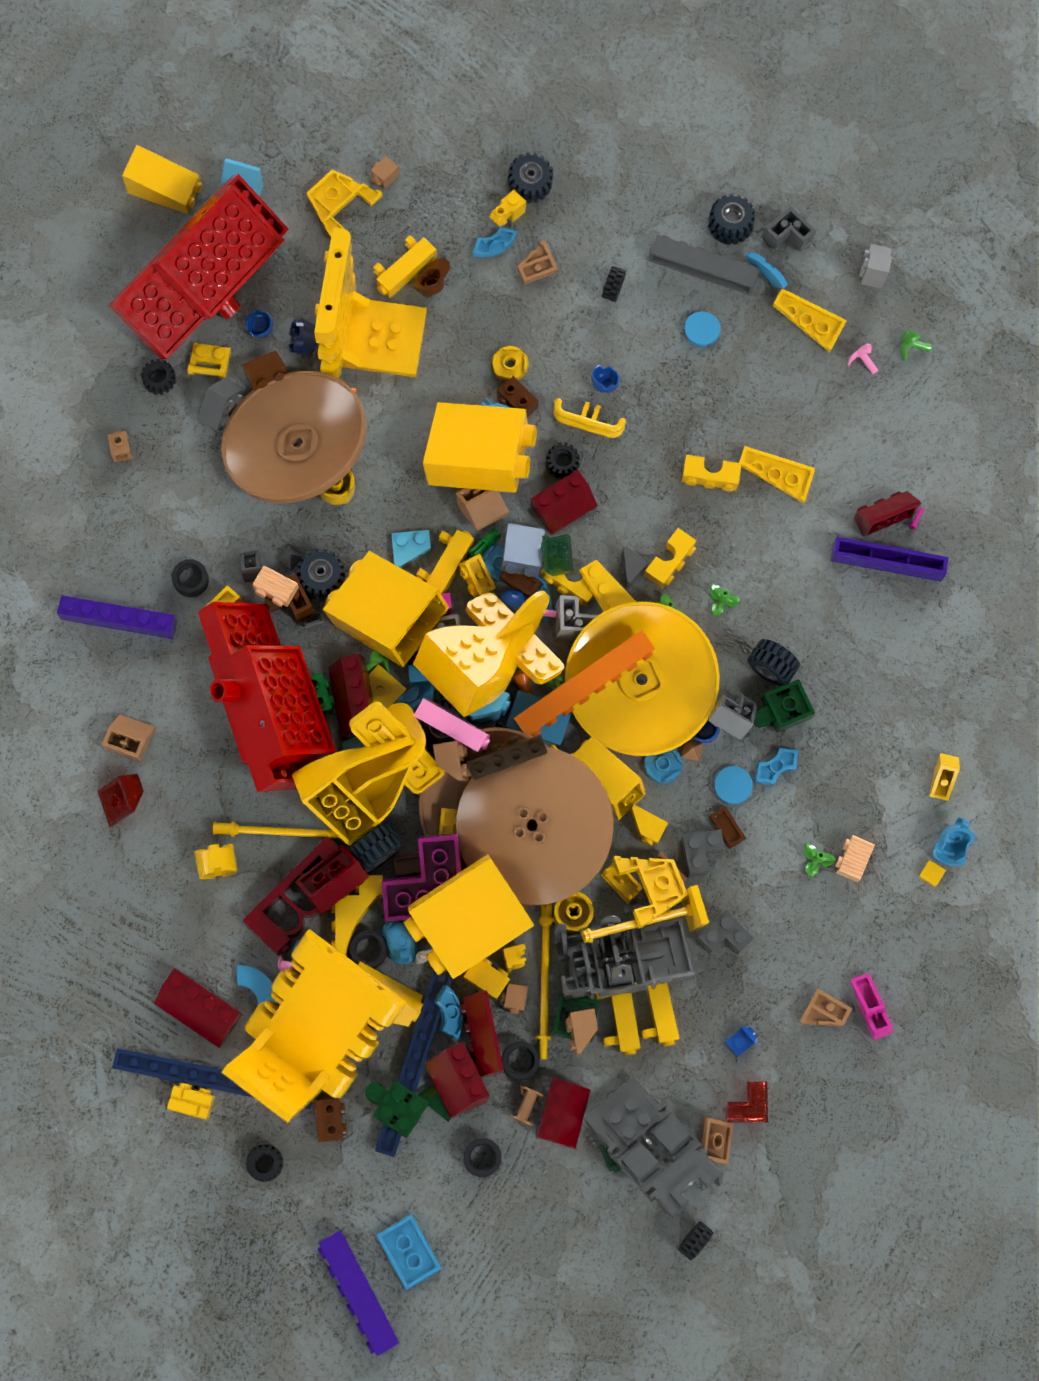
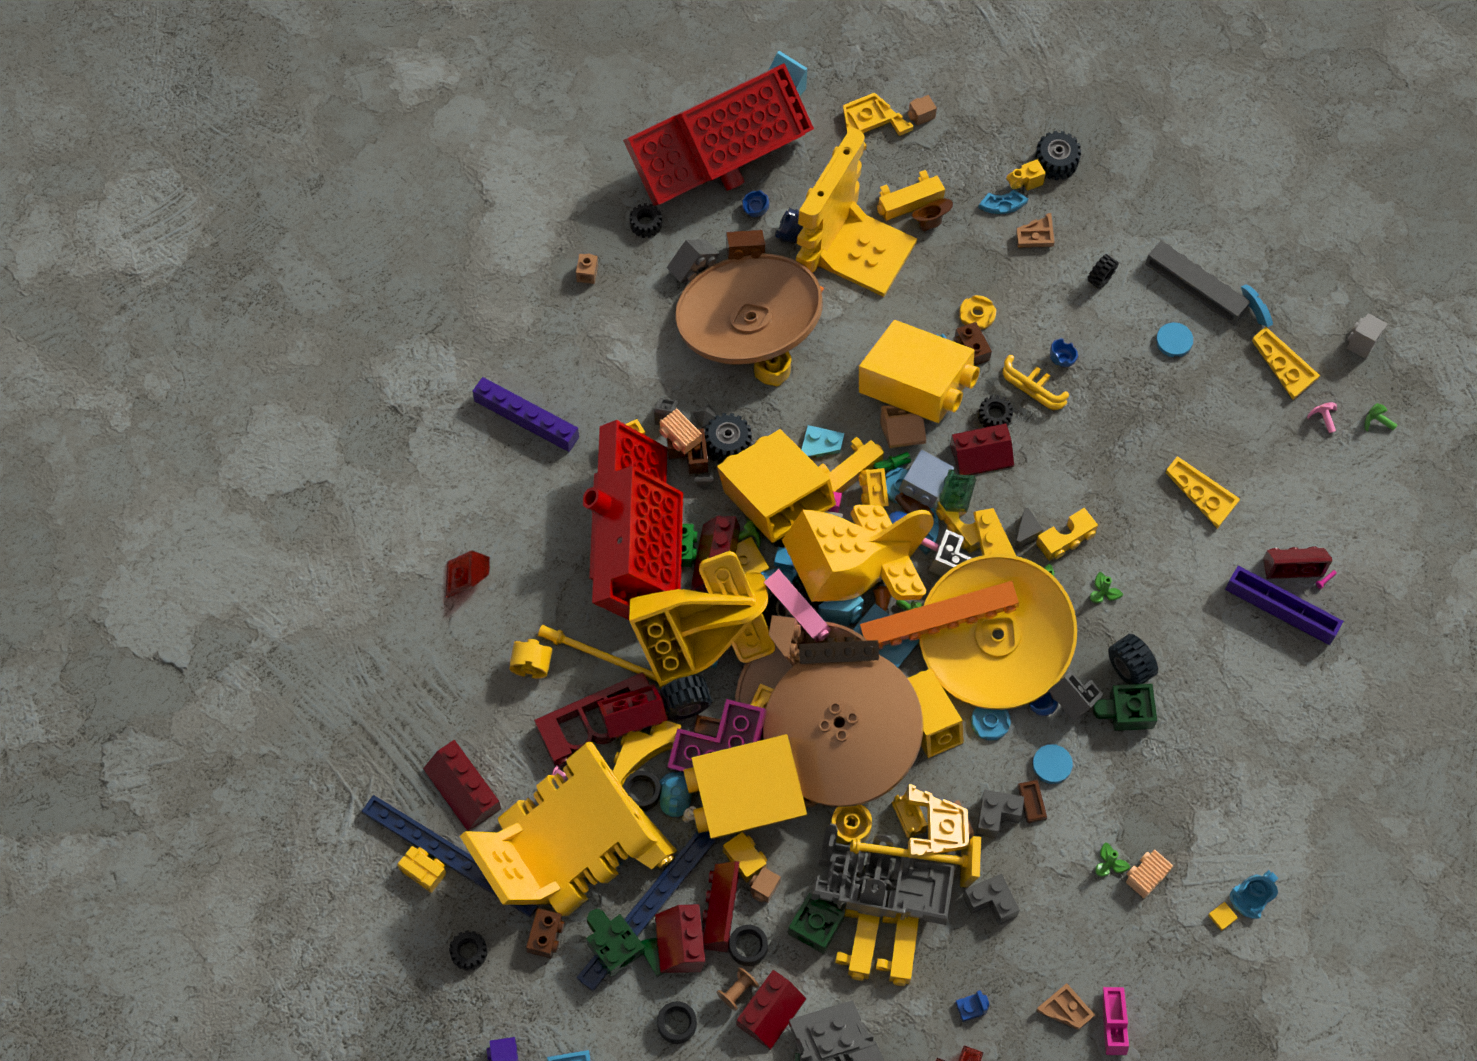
camera: 25 degrees right, 10 degrees down
medium nougat slope [102,714,156,763] -> none
yellow slope [122,145,203,214] -> none
black tyre [172,559,209,597] -> none
yellow plate [188,343,231,379] -> none
dark azure tile [237,965,278,1004] -> none
dark azure tile [434,985,463,1040] -> none
yellow hinge [503,944,526,973] -> none
yellow bar [535,903,554,1060] -> none
medium nougat slope [565,1009,598,1057] -> none
yellow slope [630,805,668,846] -> none
yellow arch [681,455,742,492] -> none
medium nougat slope [681,740,703,762] -> none
black wheel [709,194,755,245] -> none
dark azure tile [755,747,799,786] -> none
dark grey brick [762,206,816,251] -> none
yellow slope [929,753,960,801] -> none

